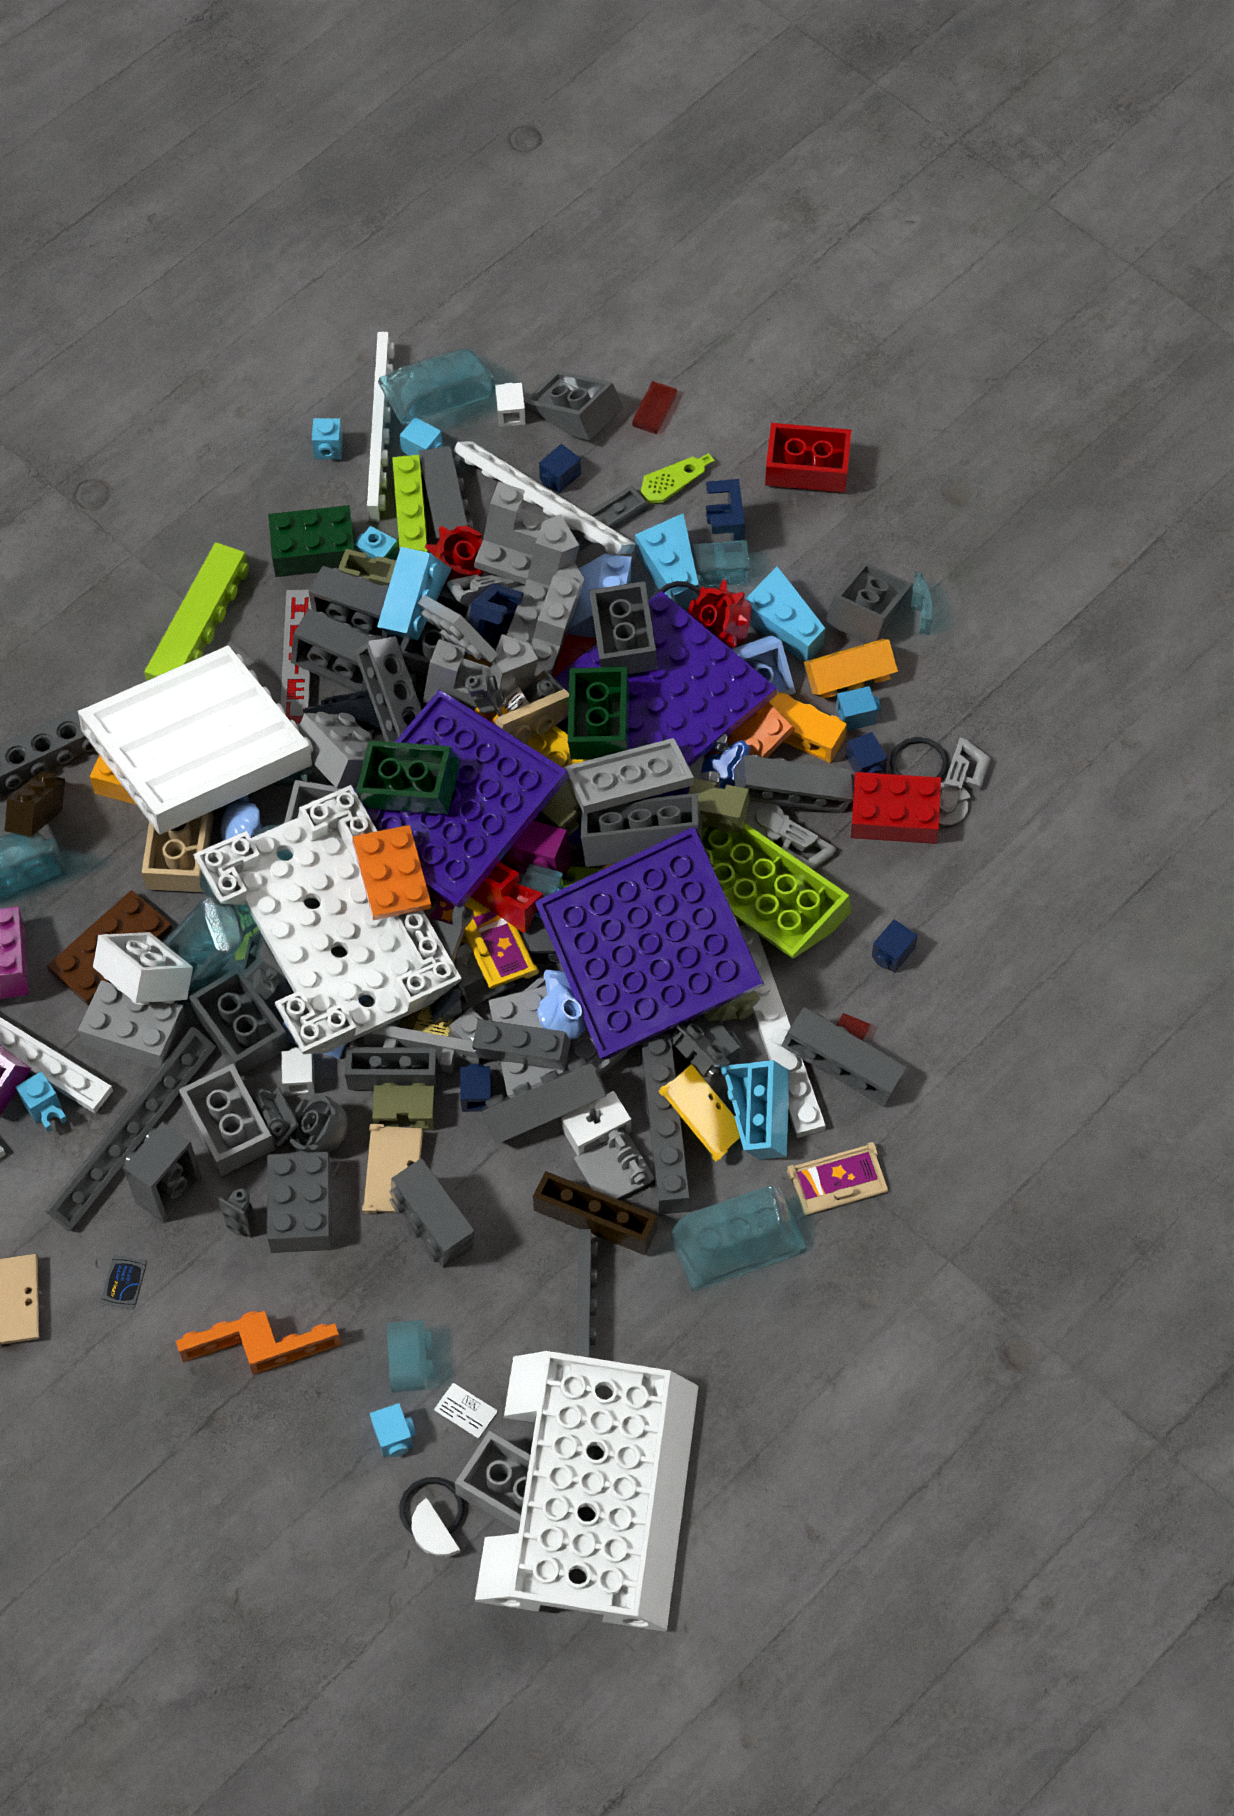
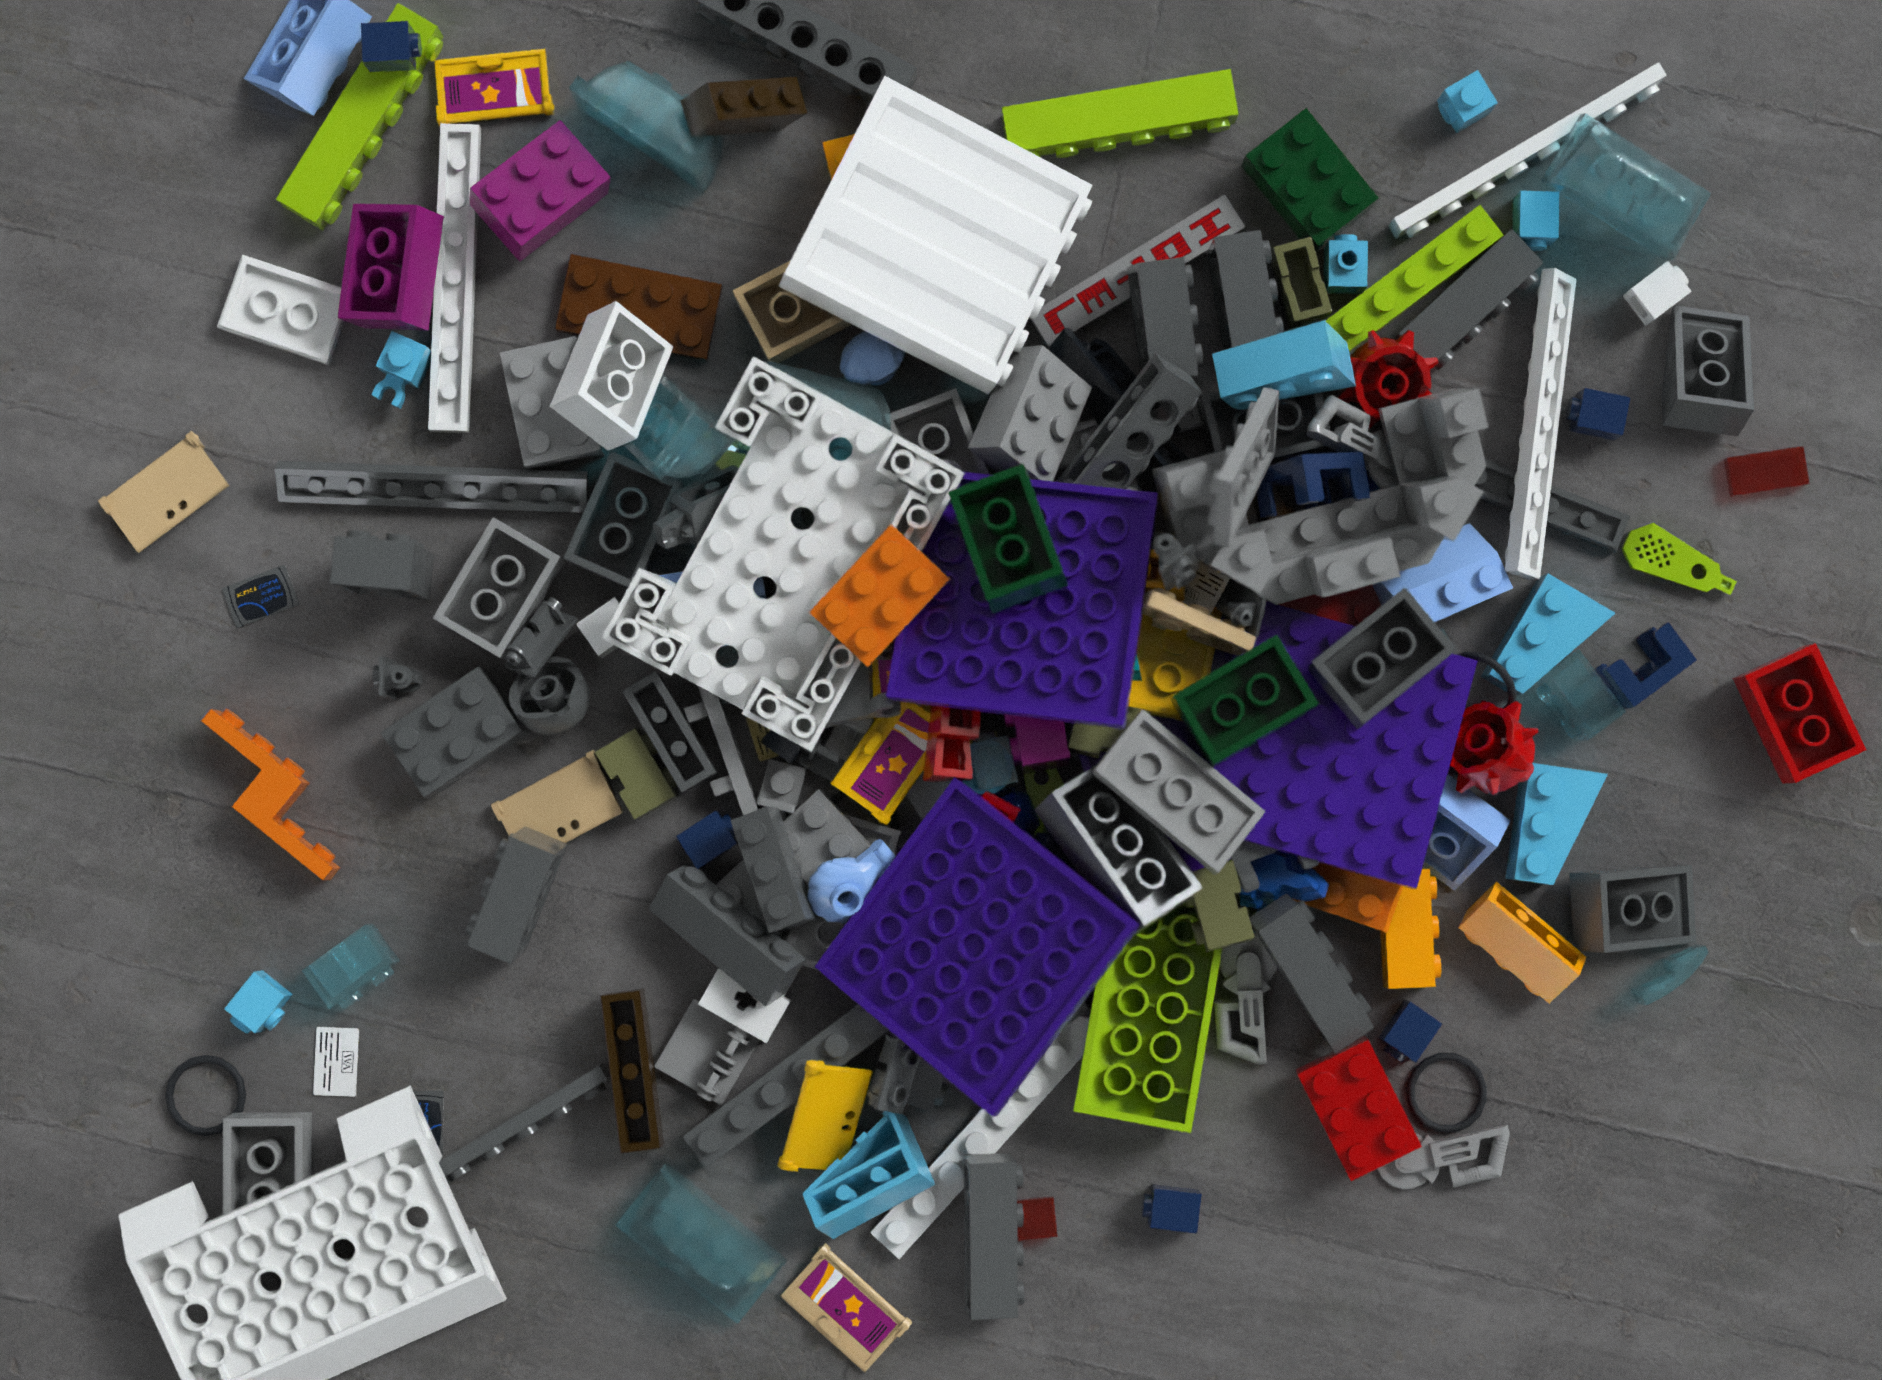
camera: 55 degrees right, 25 degrees up
white tile [412,1497,460,1557] -> none
dark azure brick [836,686,881,731] -> none

